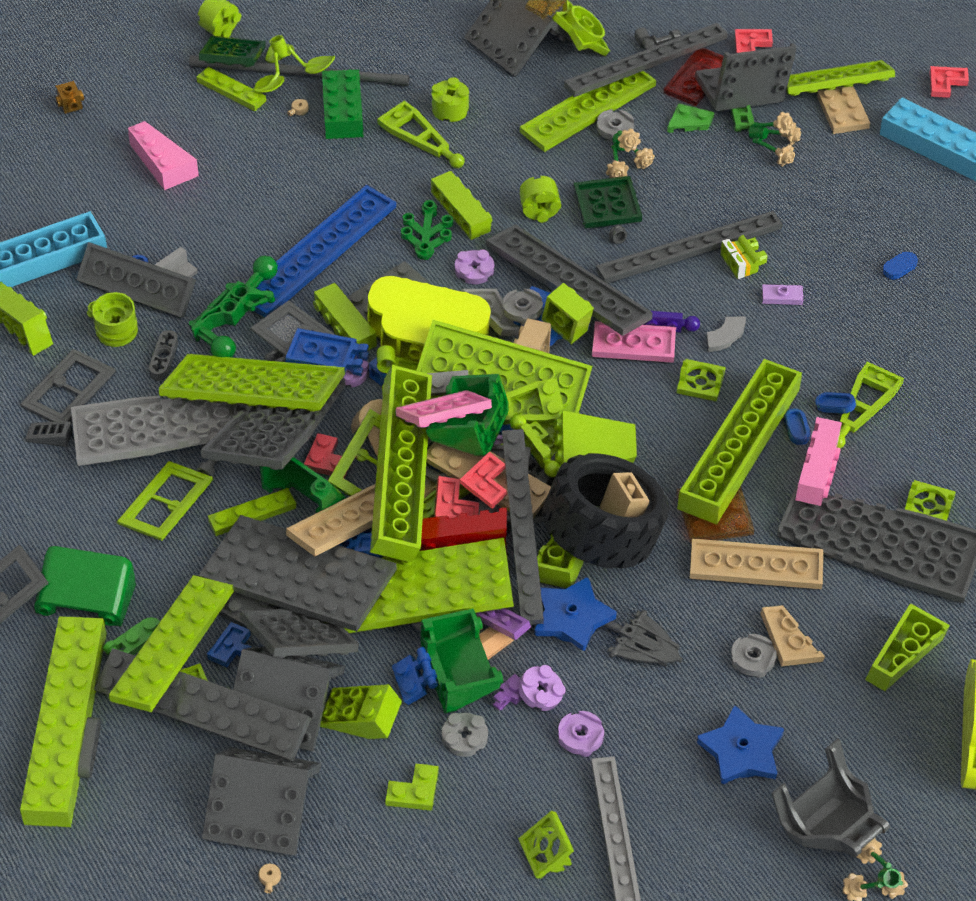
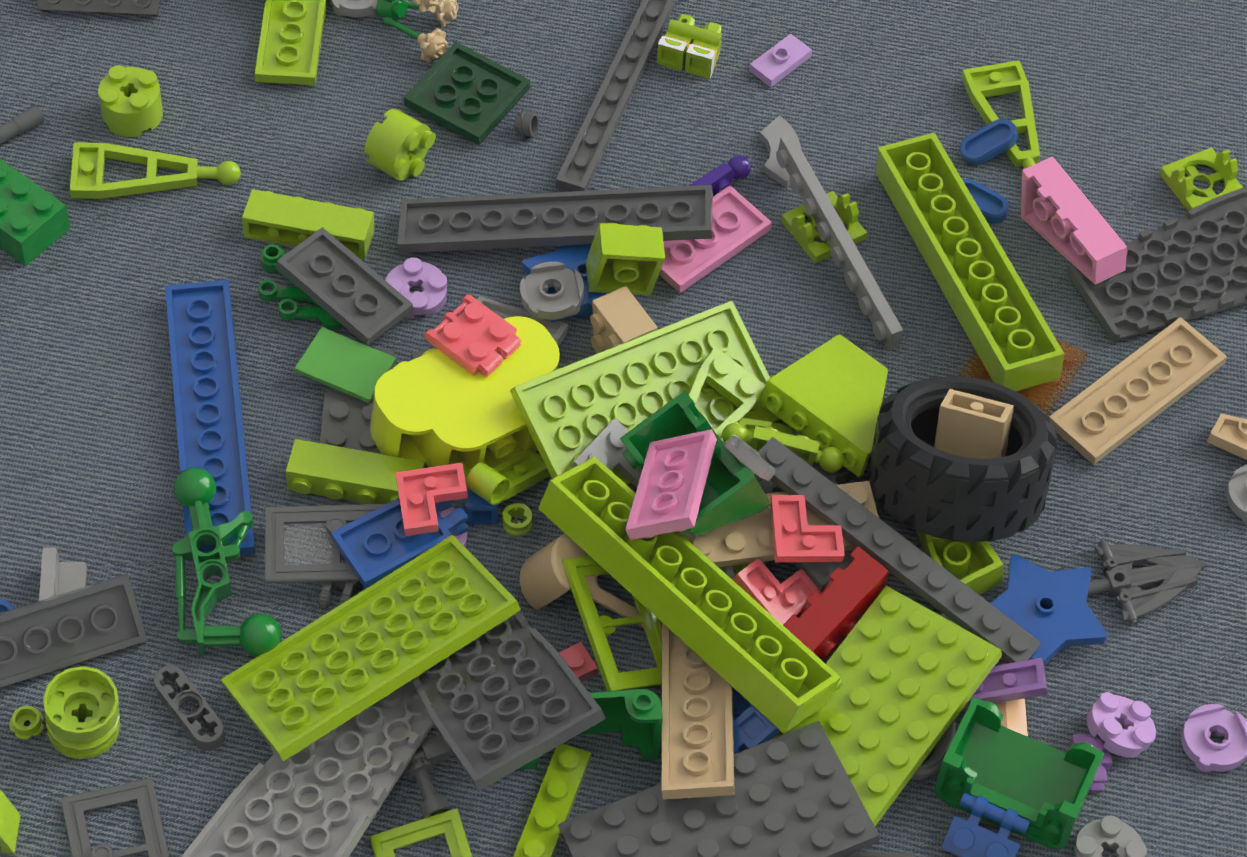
camera: 50 degrees left, 5 degrees up
none -> dark grey plate [276,227,413,346]
none -> bright green piece [294,327,396,403]
none -> coral plate [395,463,468,536]
none -> coral plate [424,294,521,377]
none -> light grey tile [724,434,776,481]
none -> light grey plate [776,133,903,350]

